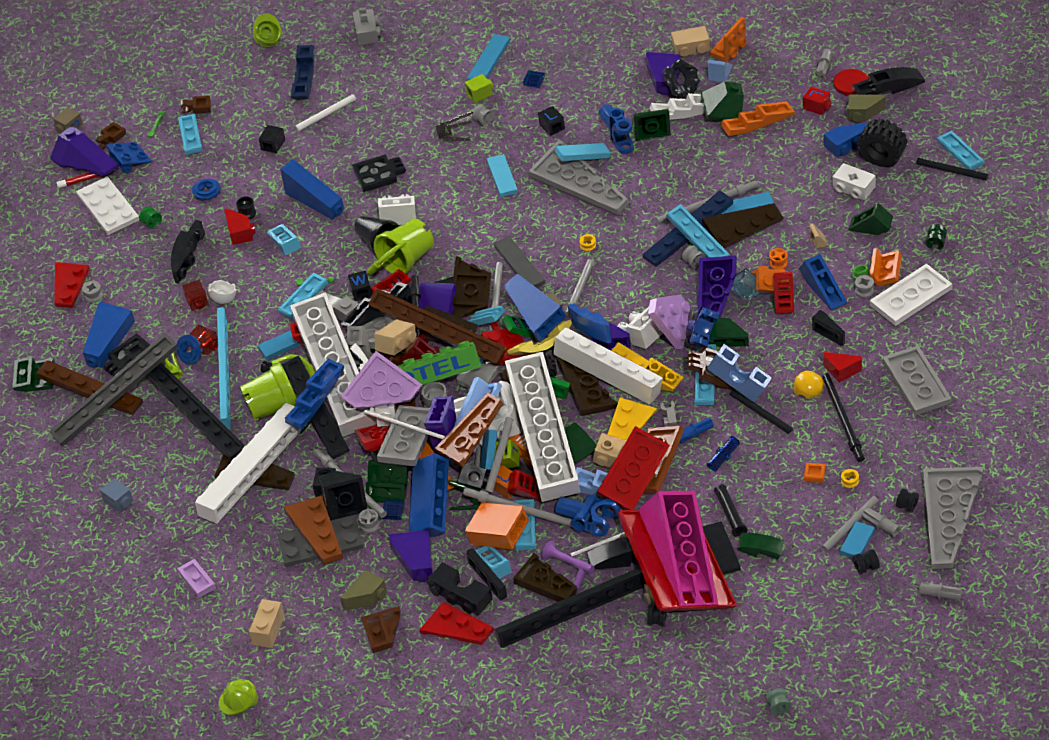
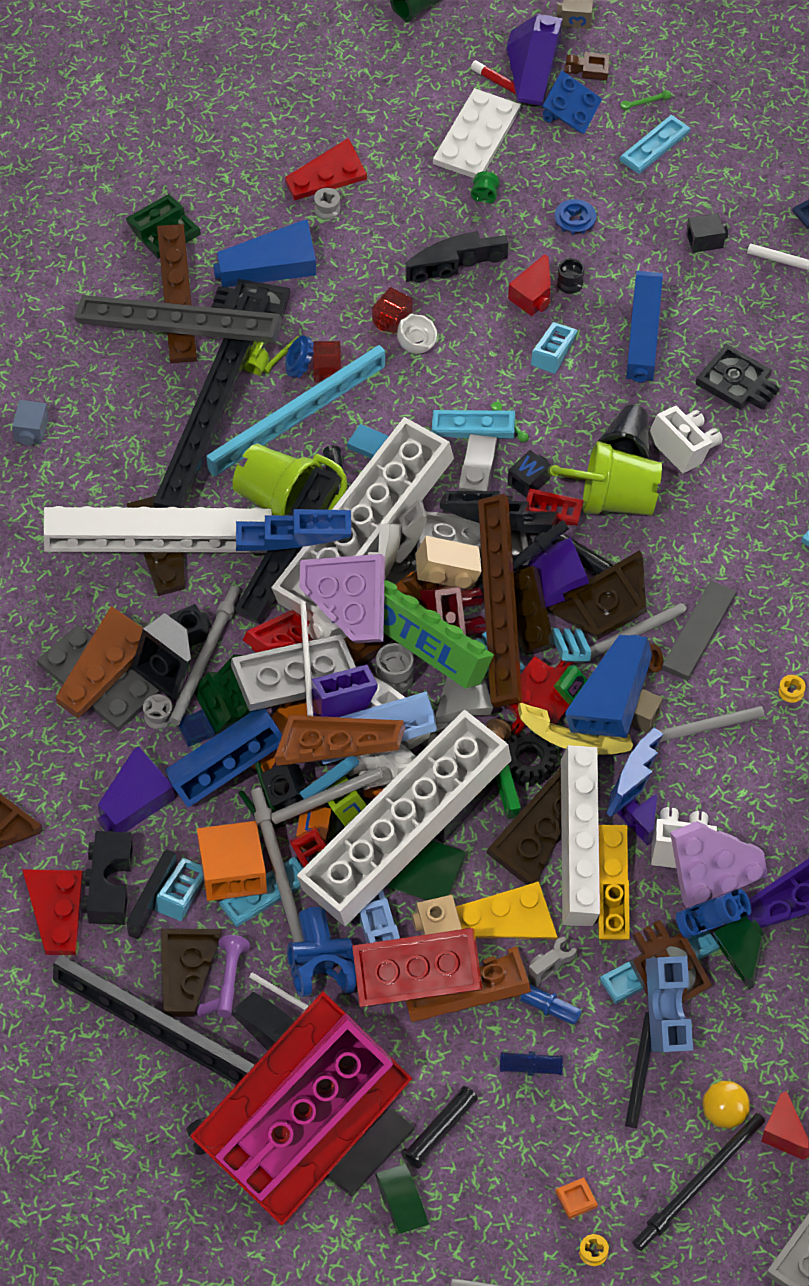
camera: 50 degrees right, 10 degrees up
reddish brown plate [181,95,211,113] -> none
olive slope [341,570,387,610] -> none

